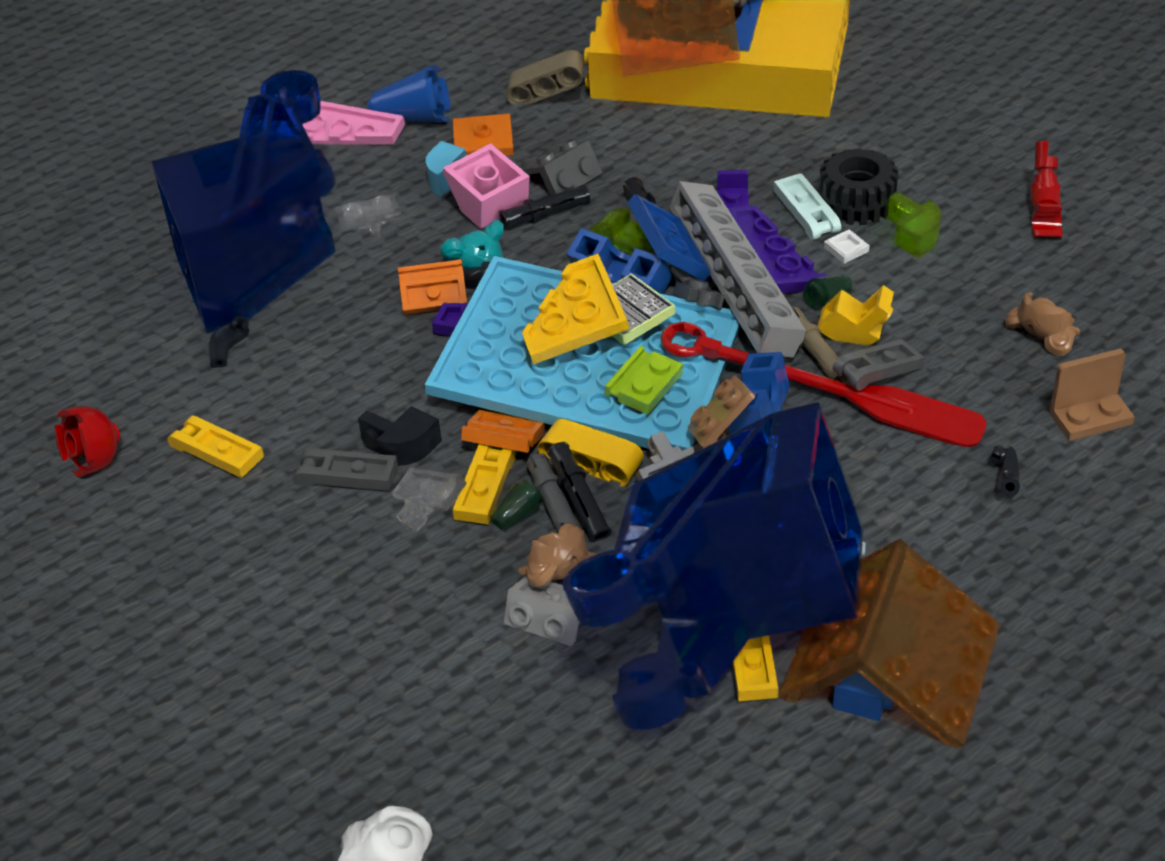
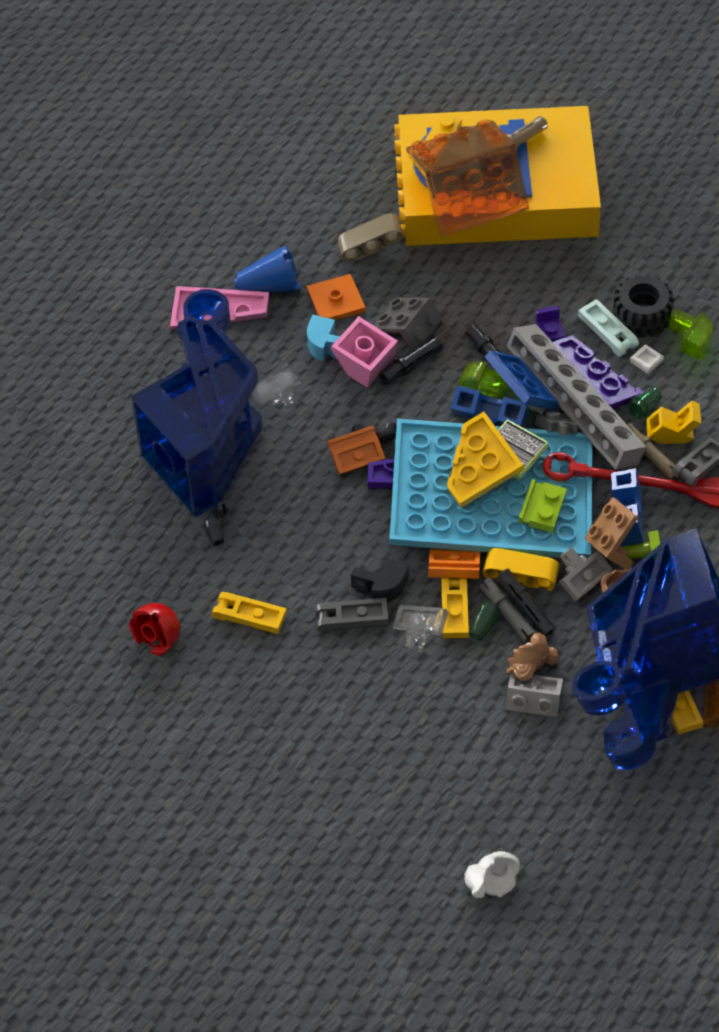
camera: 15 degrees left, 10 degrees up
teal hair [440,219,504,267] -> none

